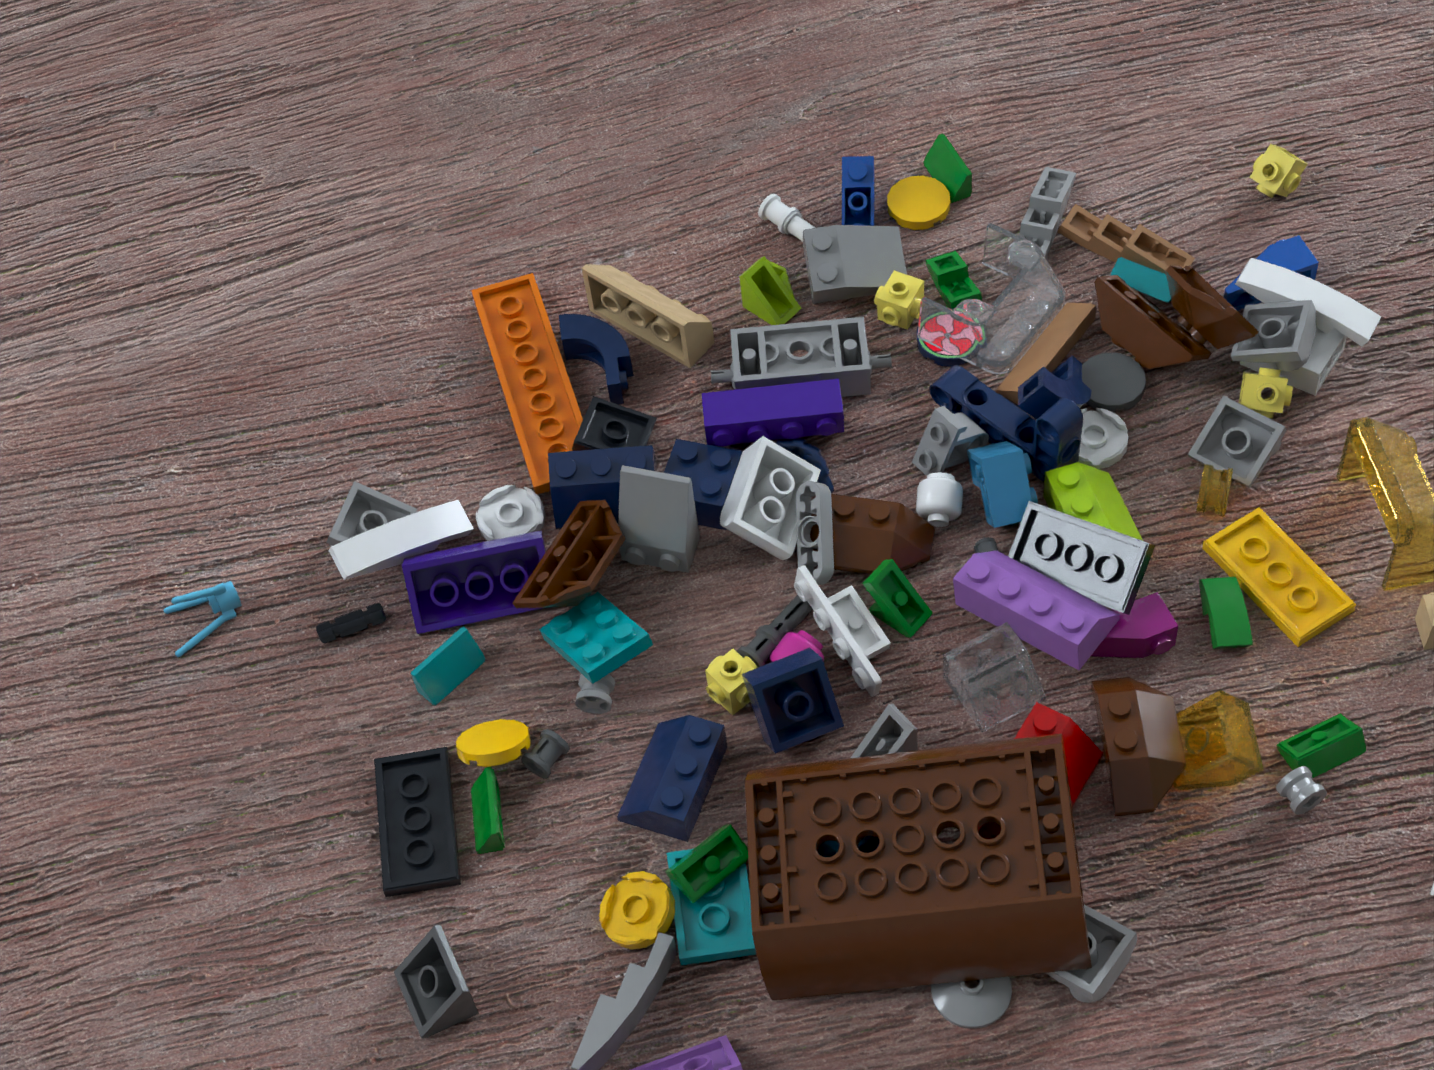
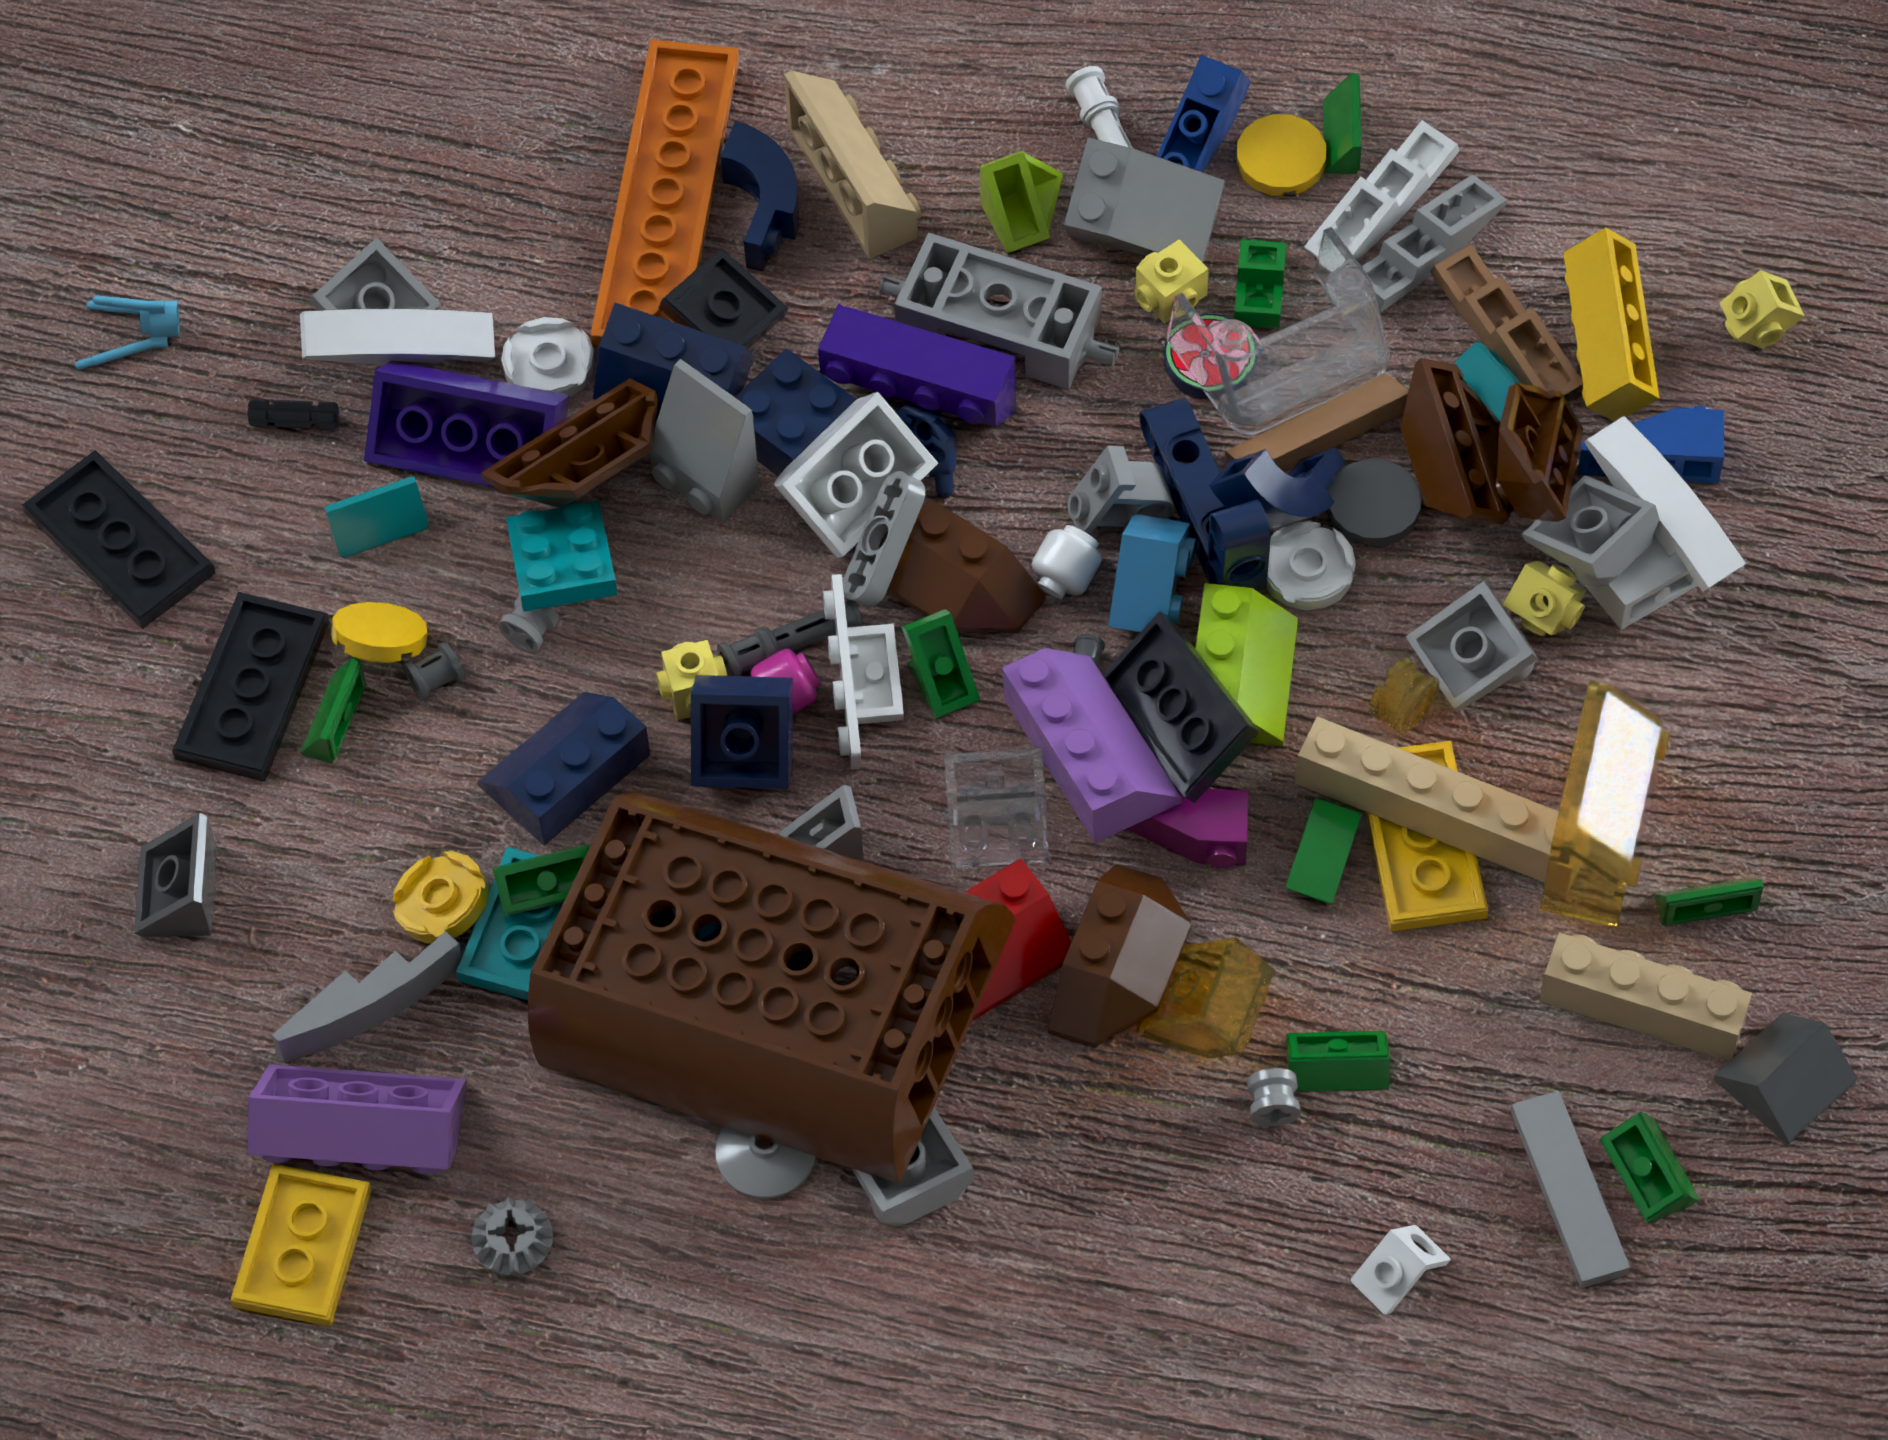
camera: 20 degrees right, 5 degrees up
none -> black tile [22,450,216,630]
none -> tan brick [1295,716,1592,892]
none -> white slope [1304,120,1460,275]
none -> yellow brick [1563,227,1660,422]

